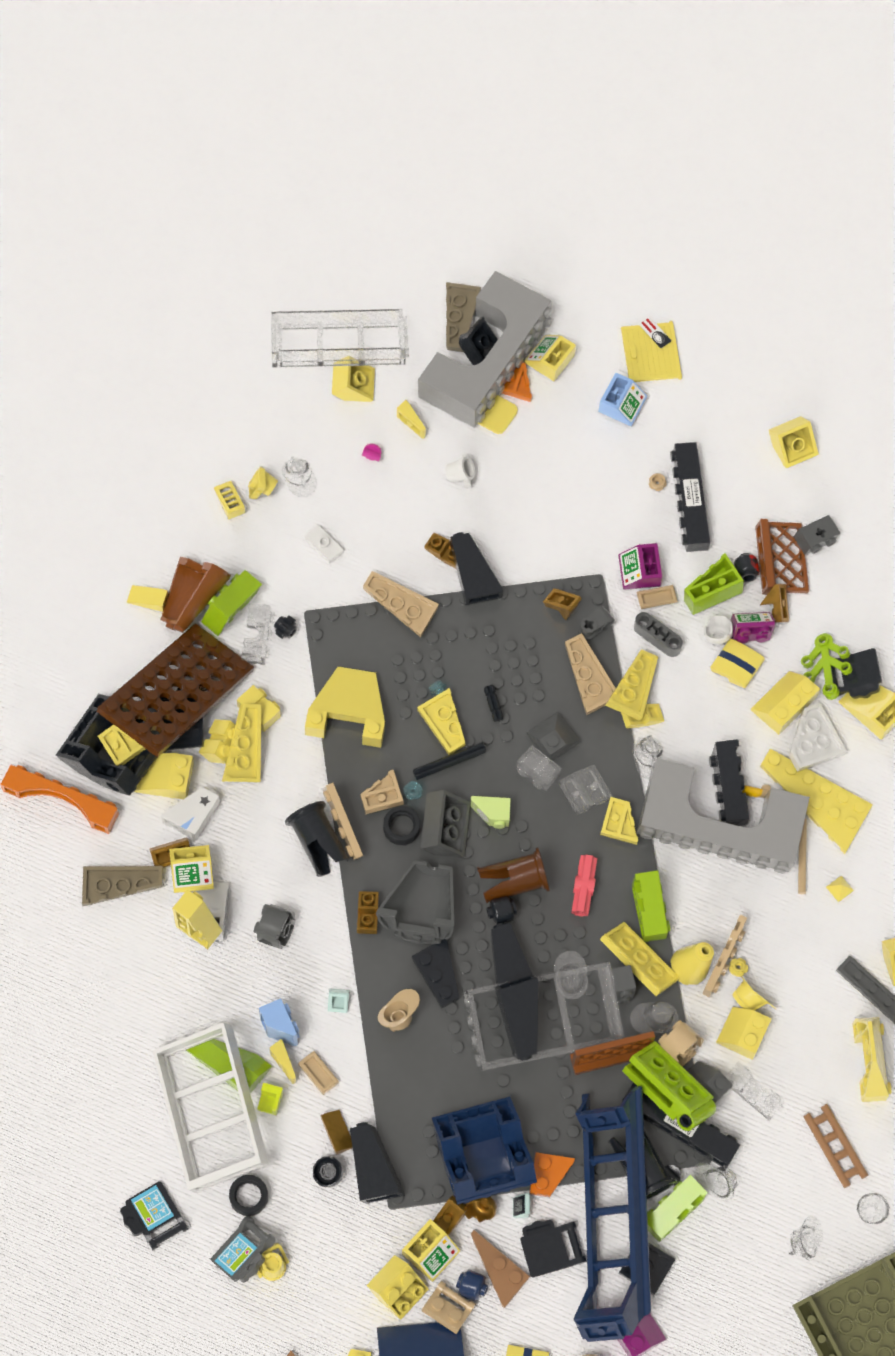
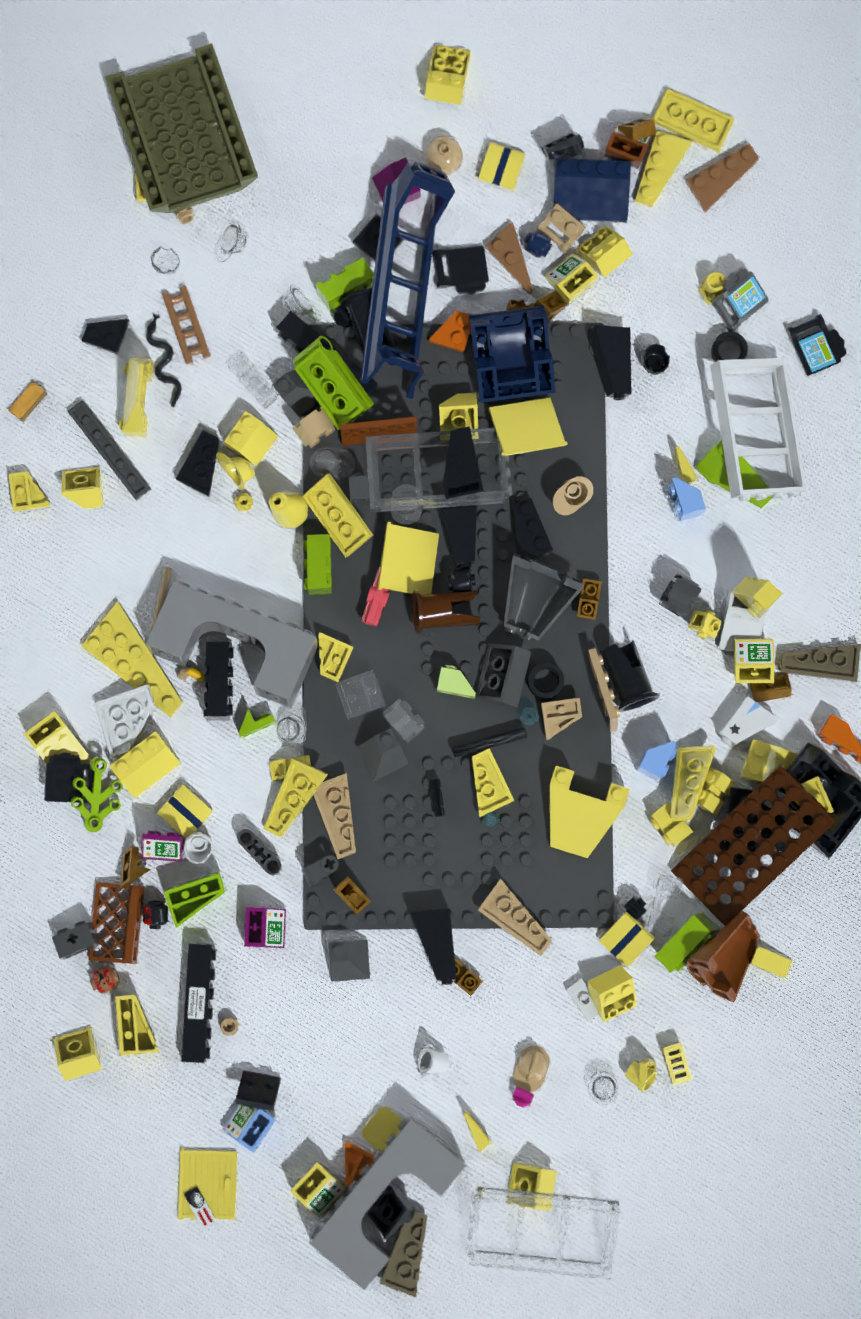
camera: 170 degrees left, 15 degrees up
neon yellow panel [257,1083,283,1116] -> none
tan tile [298,1051,339,1095] -> none
pearl gold slope [320,1110,352,1155] -> none
light aqua slope [327,988,349,1013] -> none
slope [513,1193,530,1218] -> none
tan tile [636,585,678,609] -> none
tan wing [702,914,747,998] -> none
light yellow slope [826,876,854,902] -> none
none -> head [90,965,120,994]
none -> light yellow wedge [114,995,159,1056]
none -> black animal [146,314,182,407]
none -> tan plate [176,208,194,224]
none -> black wing [176,430,220,498]
none -> black plate [235,1070,281,1111]
none -> lime slope [239,708,276,739]
none -> dark grey slope [328,940,370,982]
none -> light yellow piece [378,522,439,594]
none -> light yellow slope [439,393,478,439]
none -> light yellow piece [489,398,567,456]
none -> tan piece [513,1046,550,1092]
none -> light yellow slope [587,965,637,1022]
none -> light yellow slope [599,911,655,967]
none -> light blue slope [636,741,678,781]
none -> light yellow brick [688,610,722,639]

